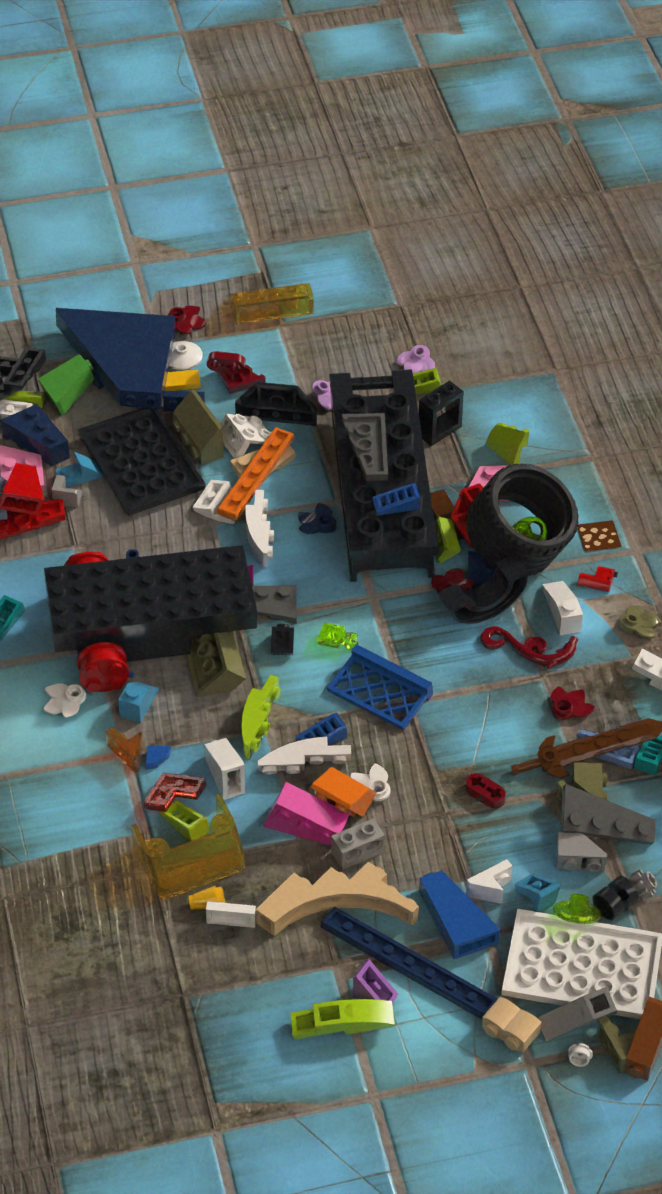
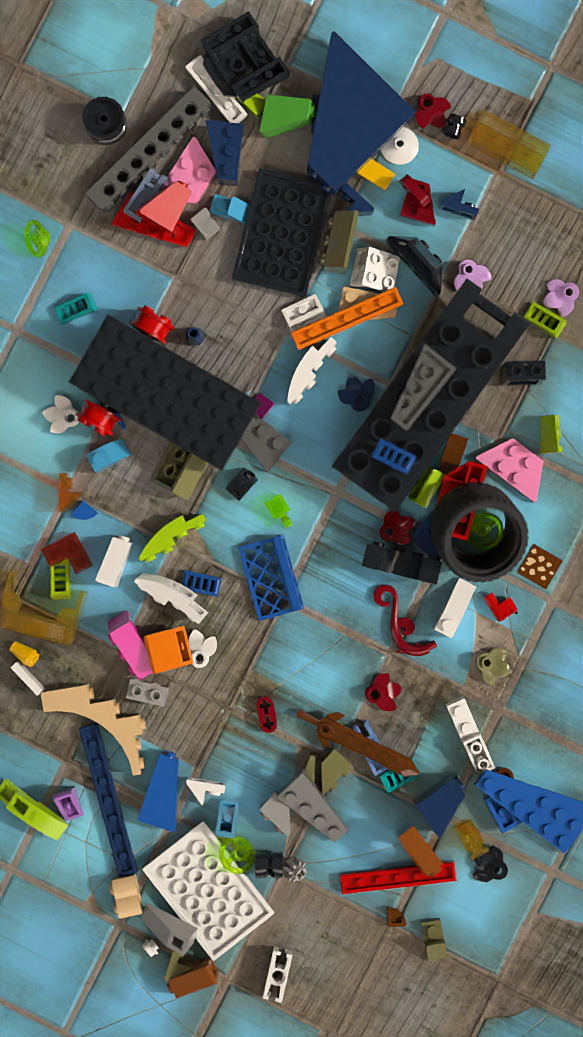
camera: 45 degrees right, 40 degrees up
none -> dark blue slope [439,189,479,220]
none -> black wheel [442,113,467,140]

